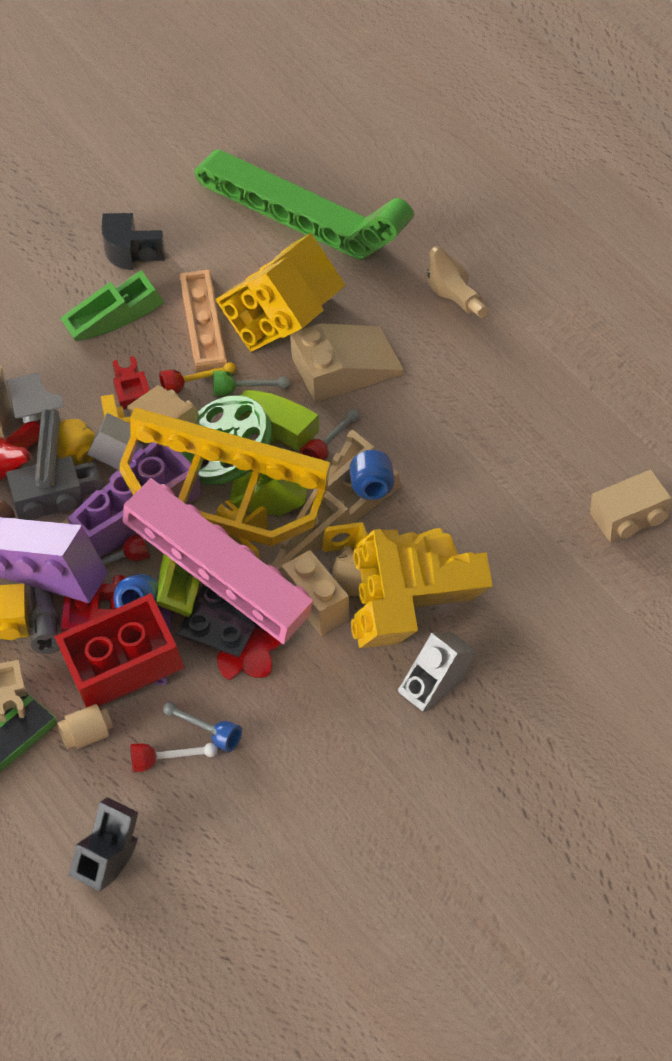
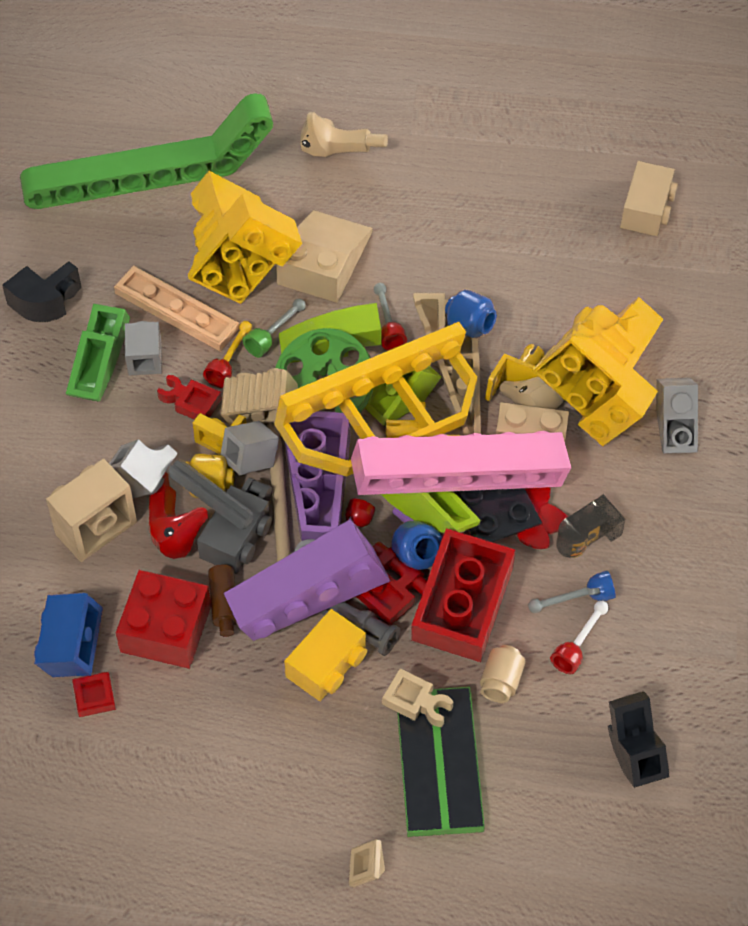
camera: 50 degrees left, 5 degrees up
none -> light grey brick [125,321,162,375]
none -> clear smoke leg [556,494,626,558]

